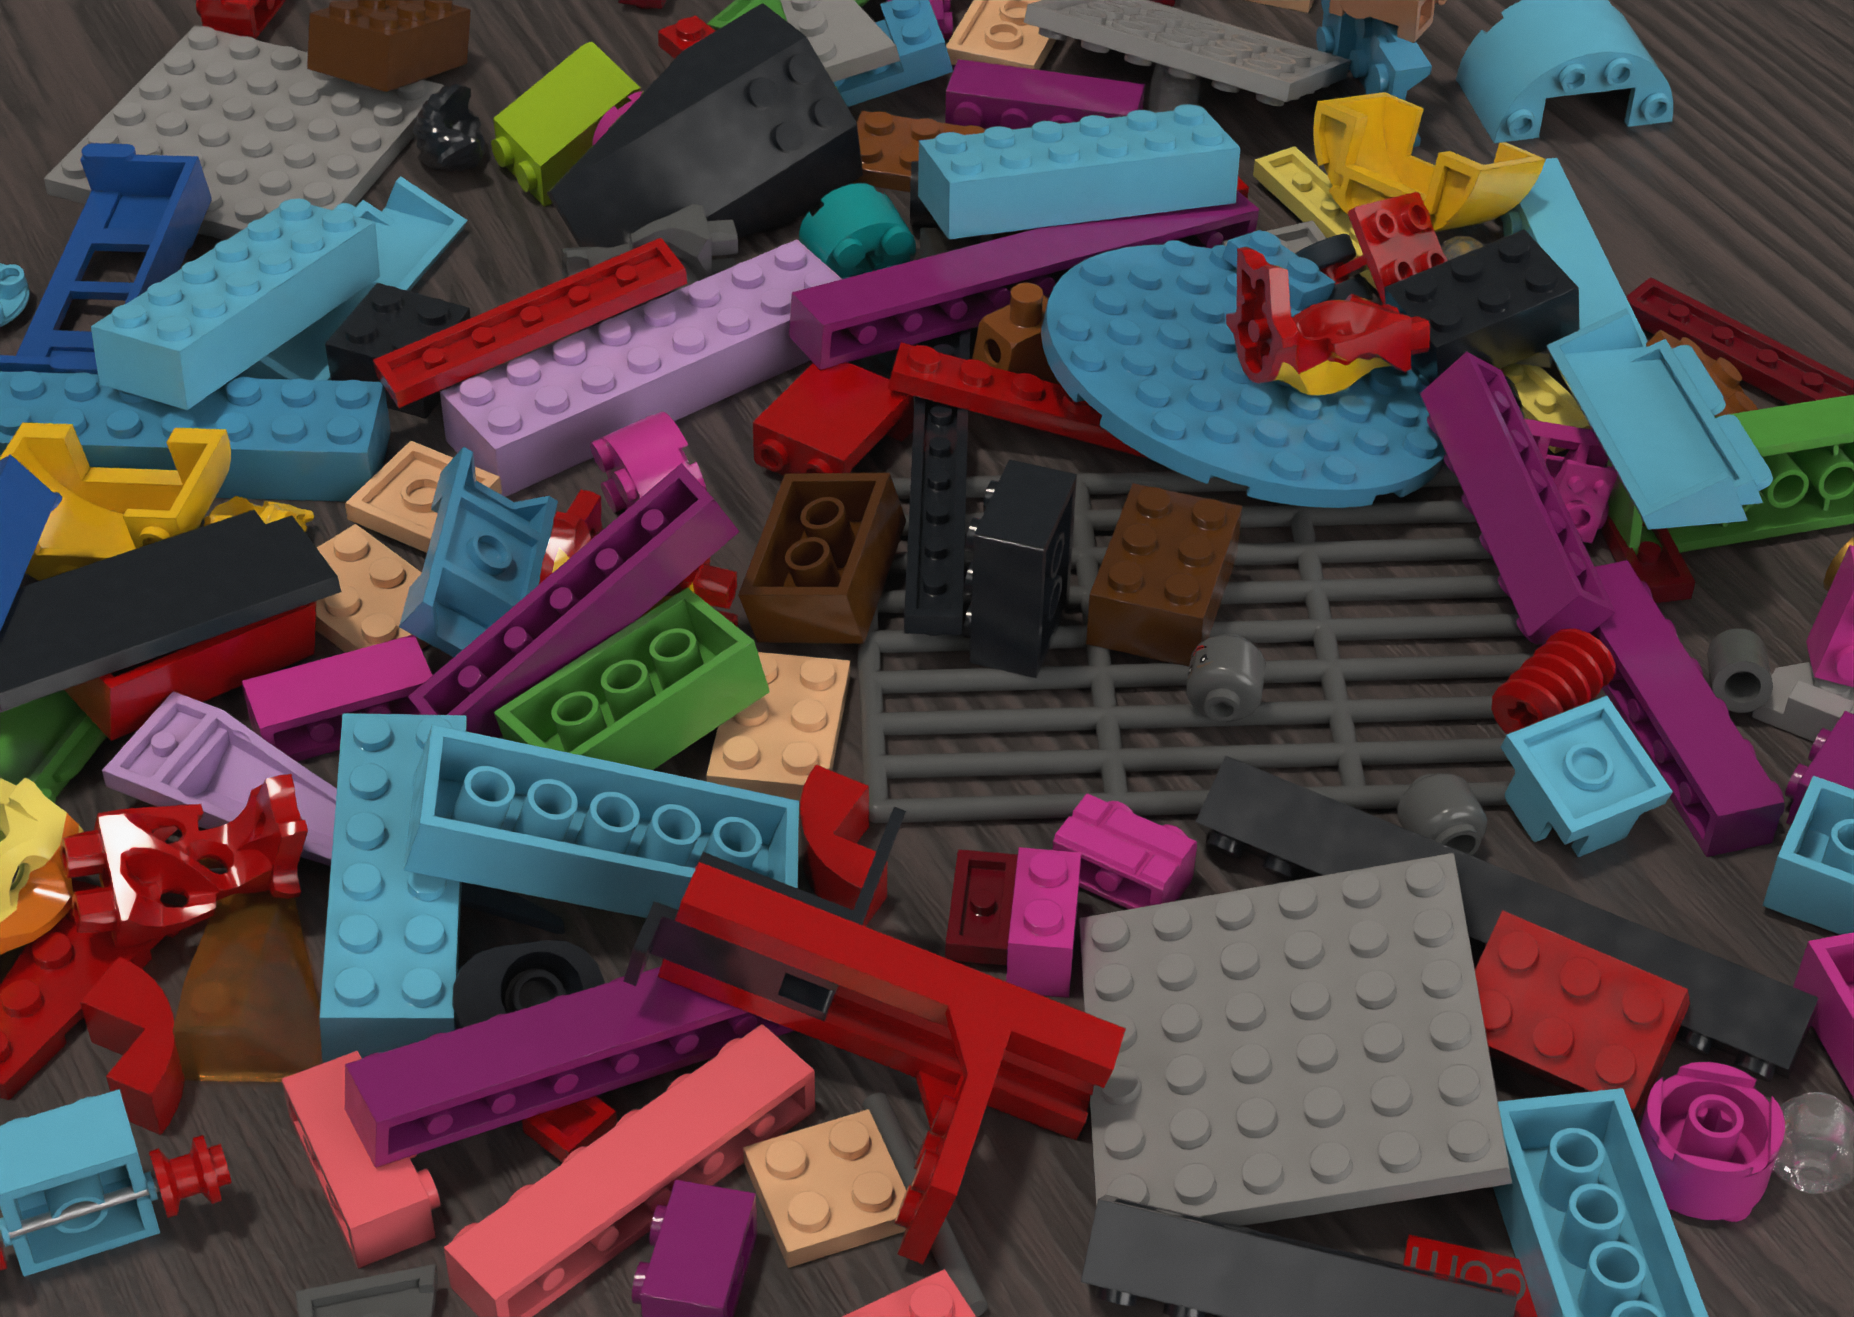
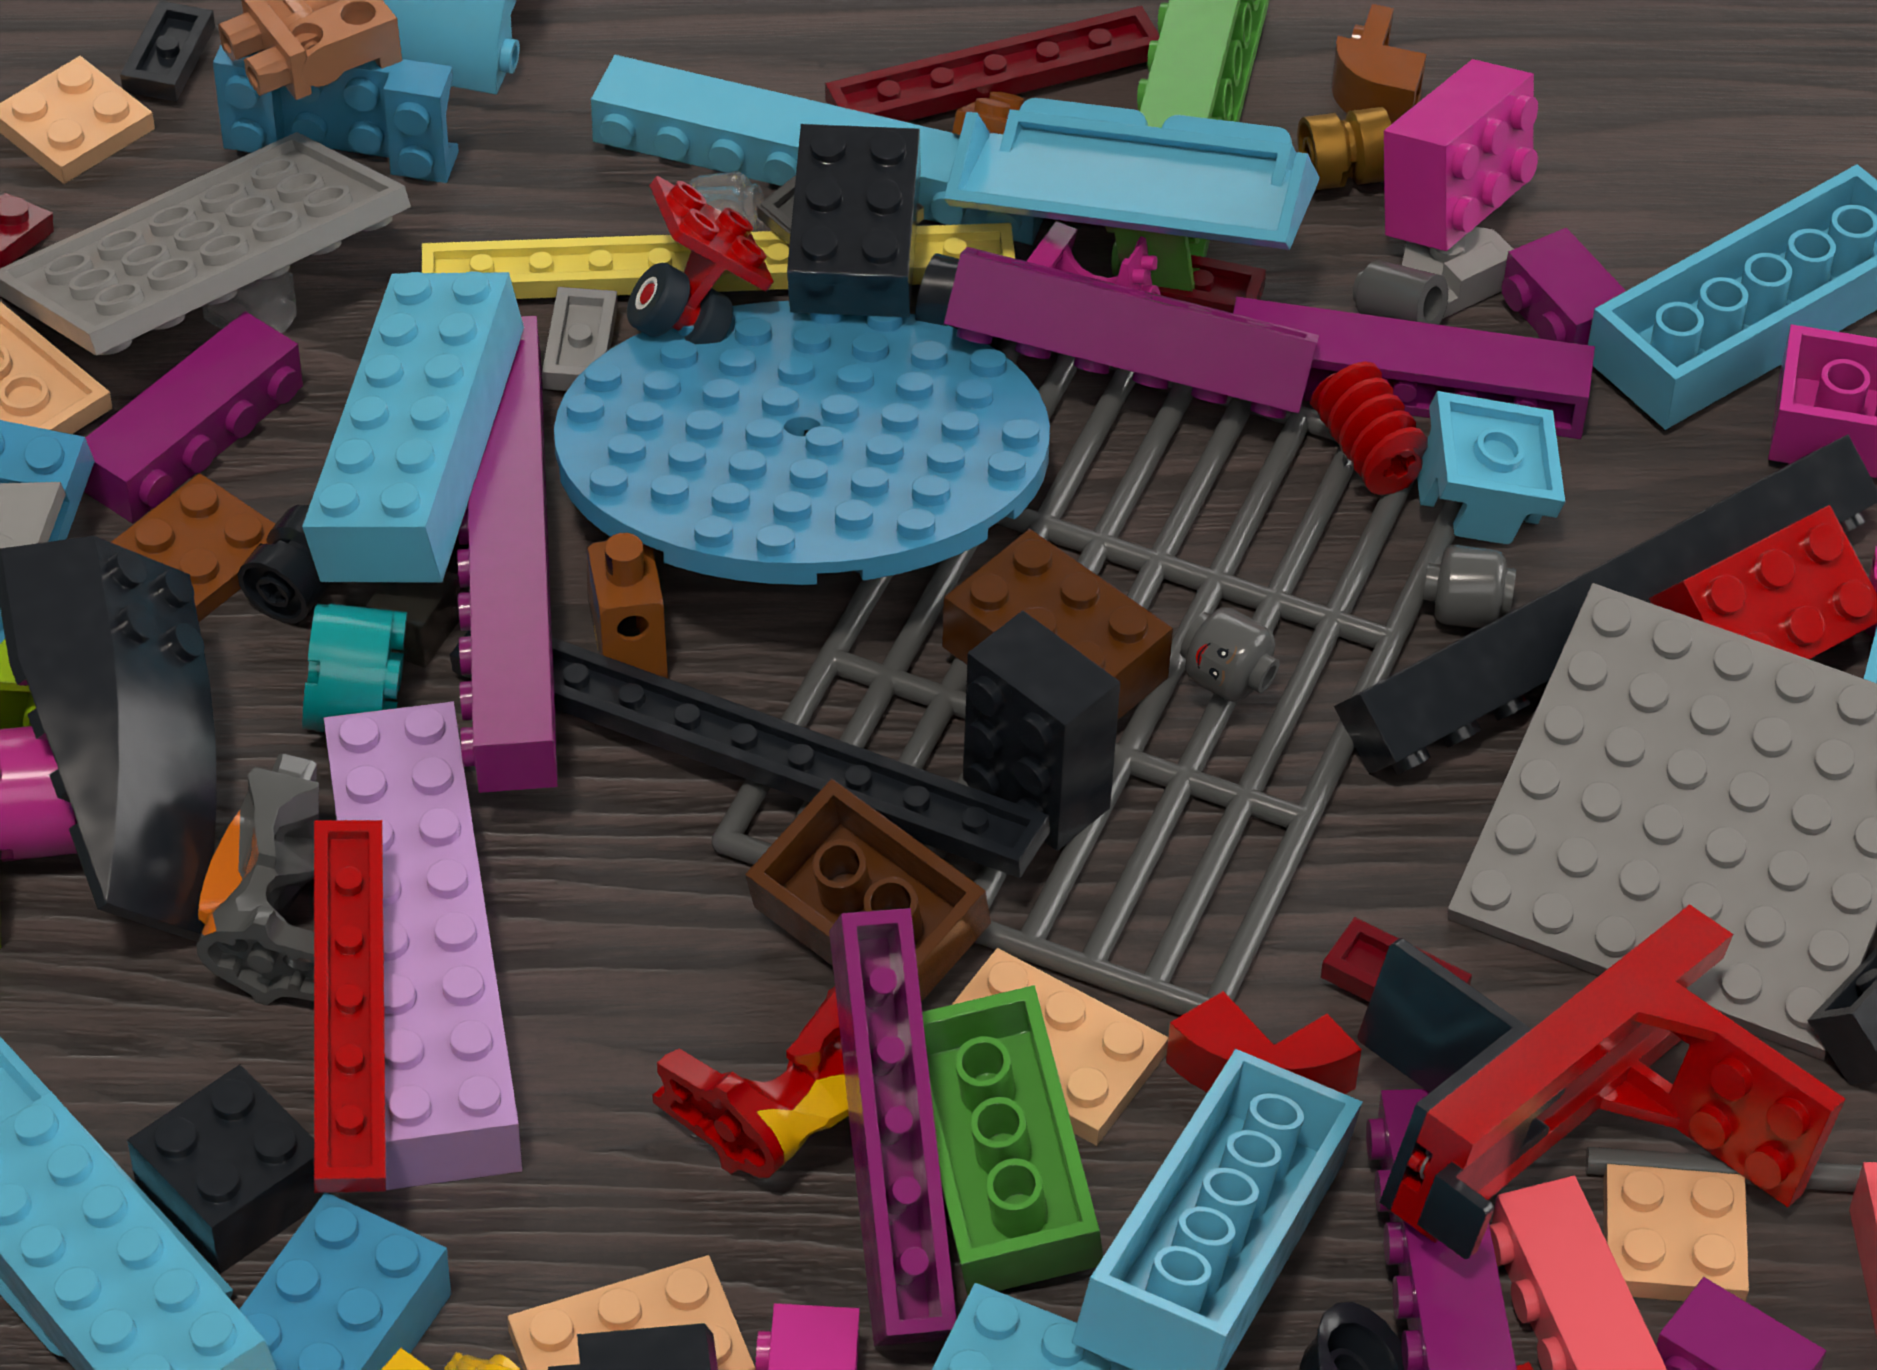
camera: 65 degrees left, 5 degrees up
light nougat plate [345,441,502,553] -> none
dark azure piece [399,447,558,657] -> none
dark pink brick [590,411,707,513] -> none
red panel [753,362,914,476] -> none
red plate [888,342,1150,459] -> none
dark pink brick [1006,847,1081,998] -> none
dark pink brick [1052,793,1197,909] -> none
dark azure plate [1222,230,1336,311] -> none
red hips [1226,247,1430,395] -> none
yellow cylinder [1313,92,1546,232] -> none

